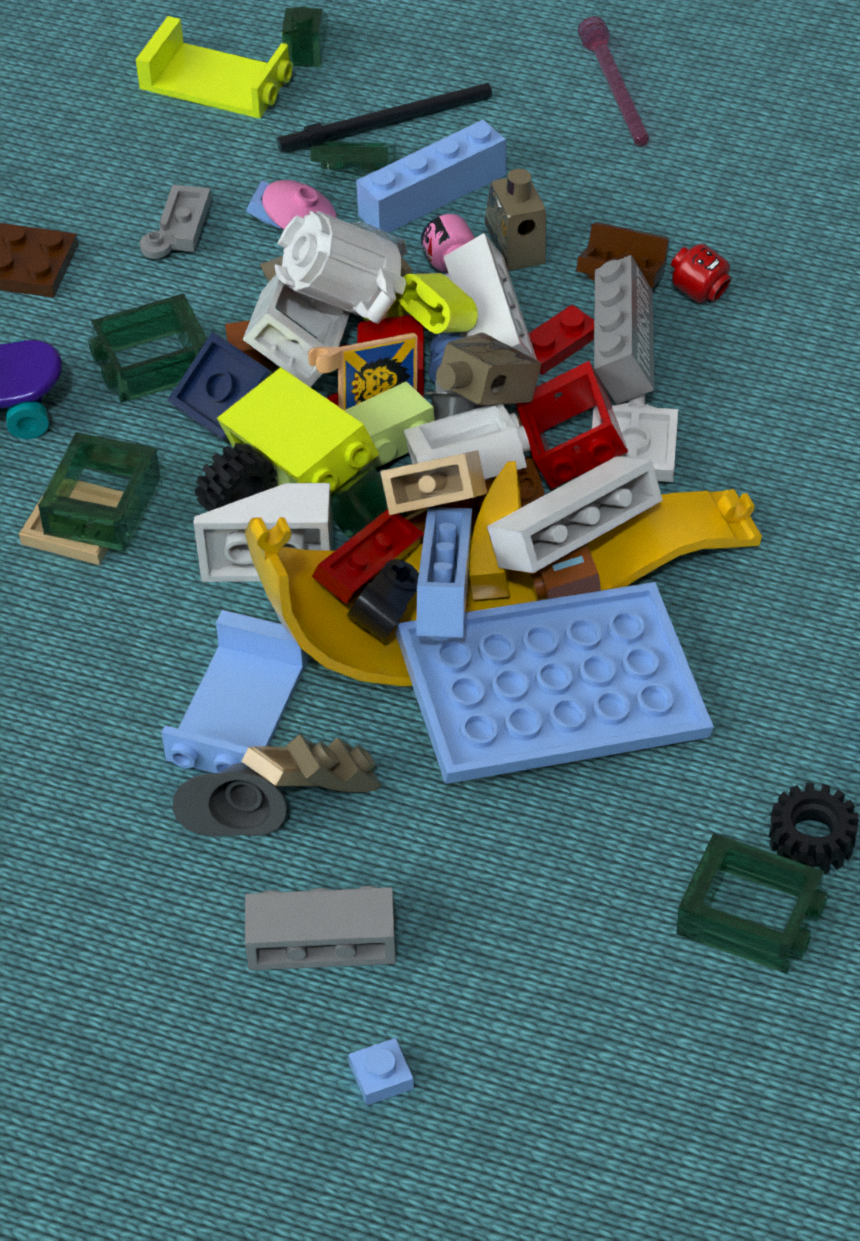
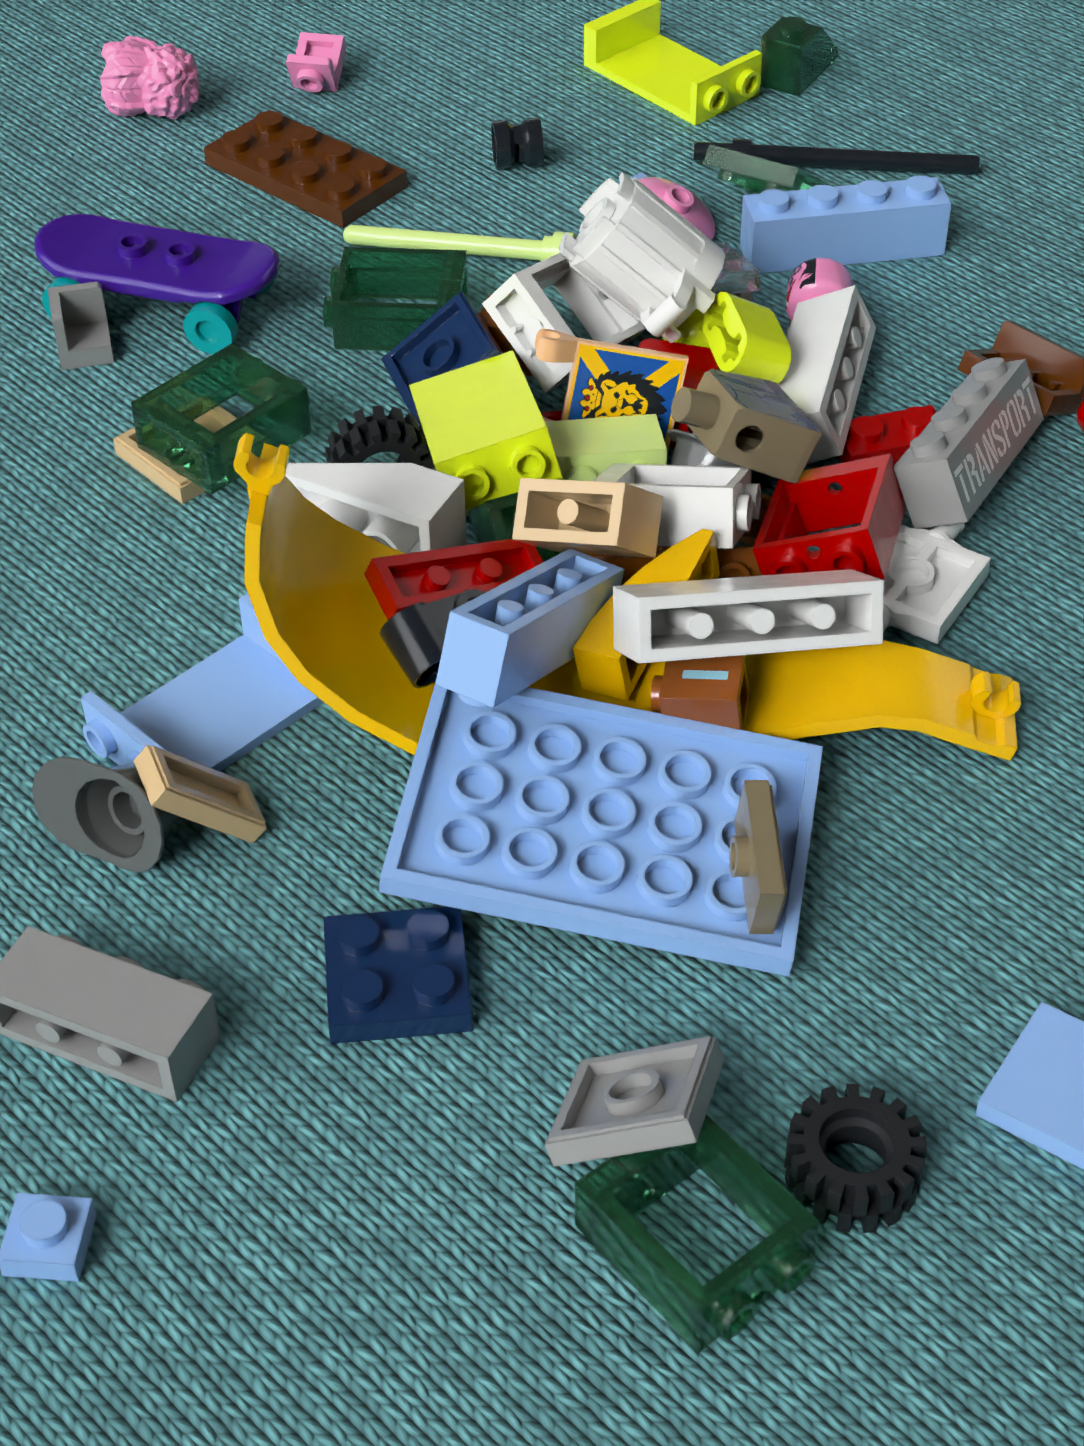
camera: 25 degrees right, 5 degrees down
light grey hinge [140,185,212,259] -> none
dark tan slope [286,734,382,792] -> none
dark tan torso [485,169,546,271] -> none
none -> dark blue plate [323,906,473,1044]
none -> yellowish green piece [343,225,577,261]
none -> black wheel [491,117,544,169]
none -> light grey tile [544,1036,724,1167]
none -> dark tan plate [729,780,788,934]

